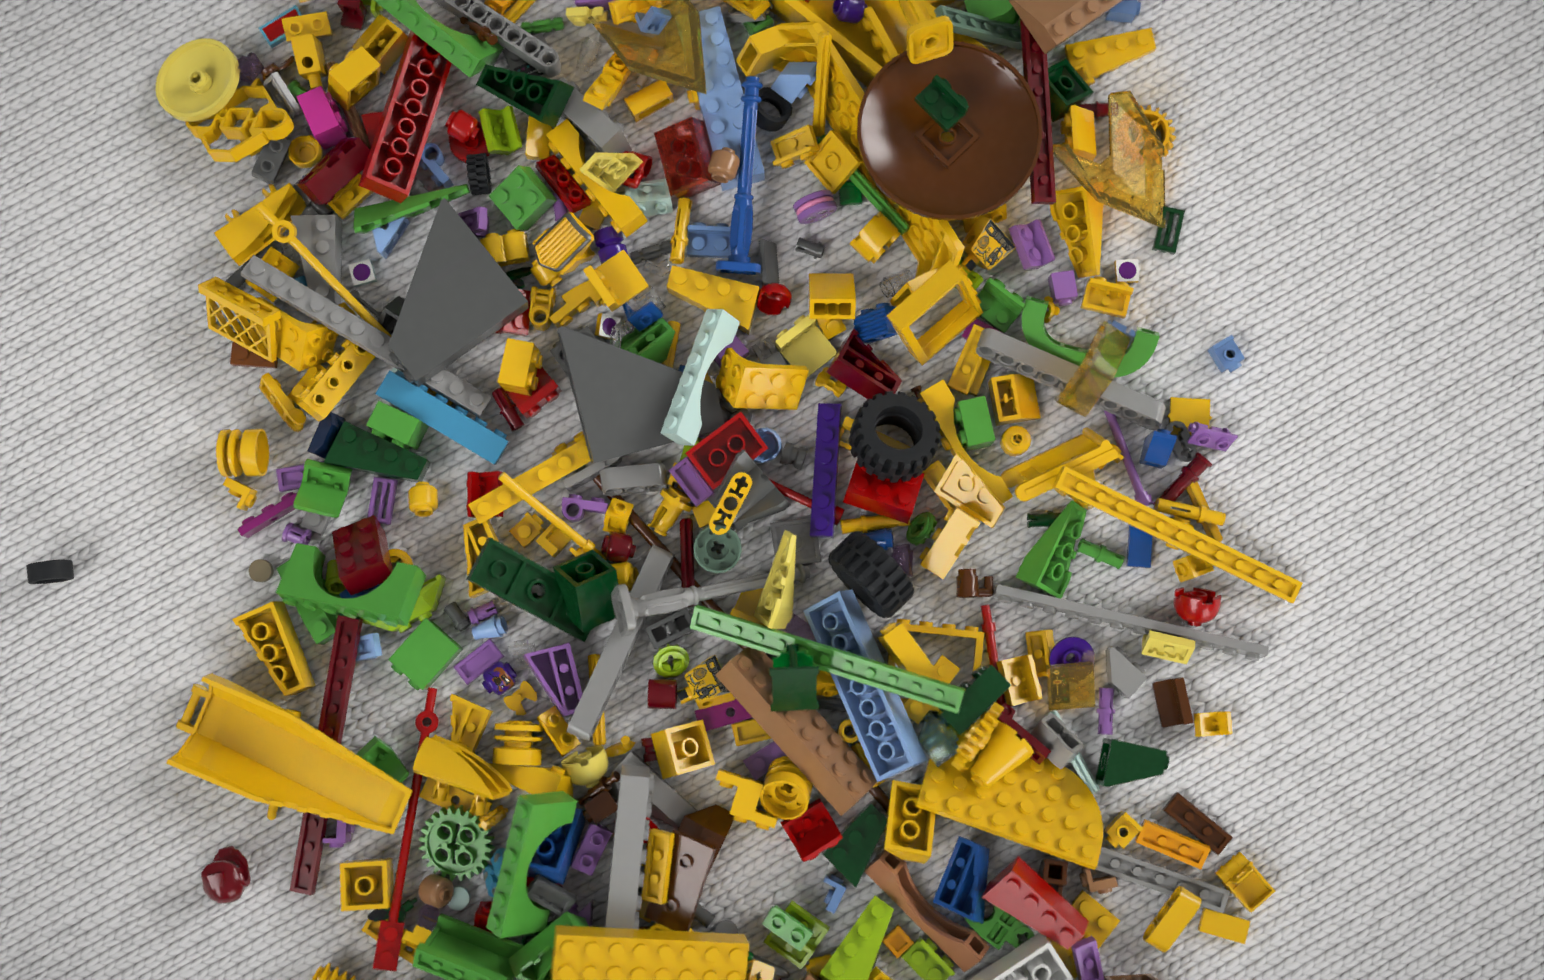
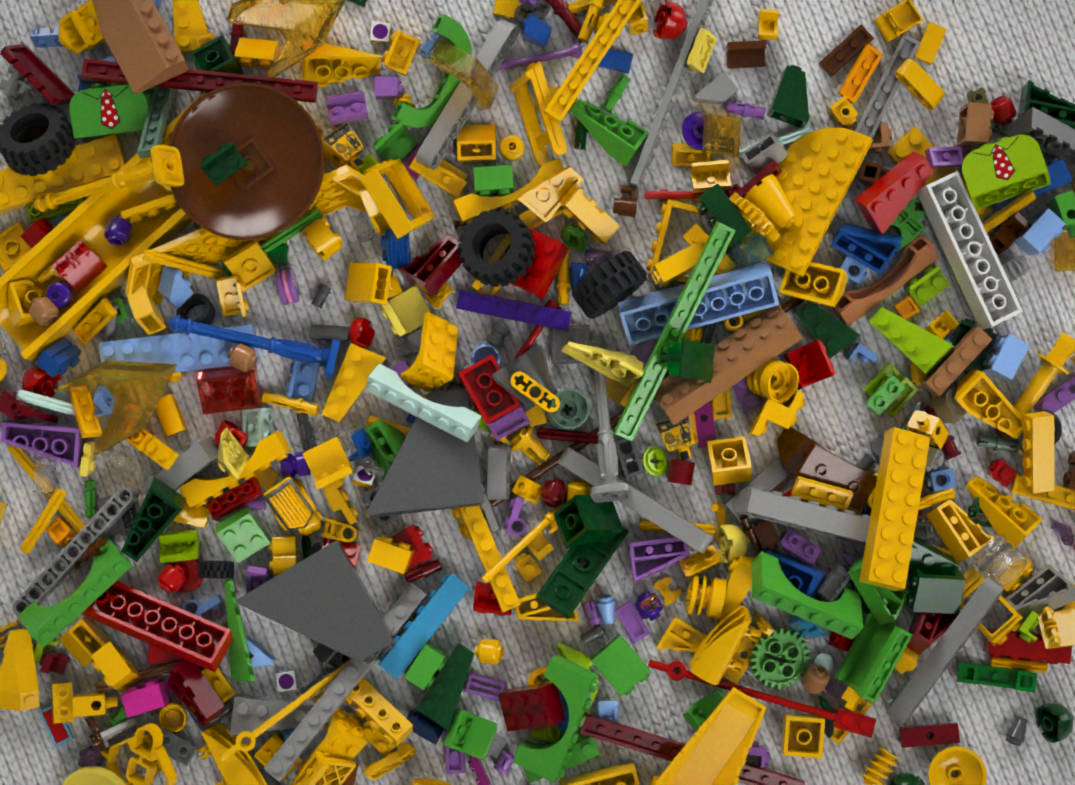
camera: 85 degrees left, 5 degrees up
none -> medium blue brick [839,256,867,285]

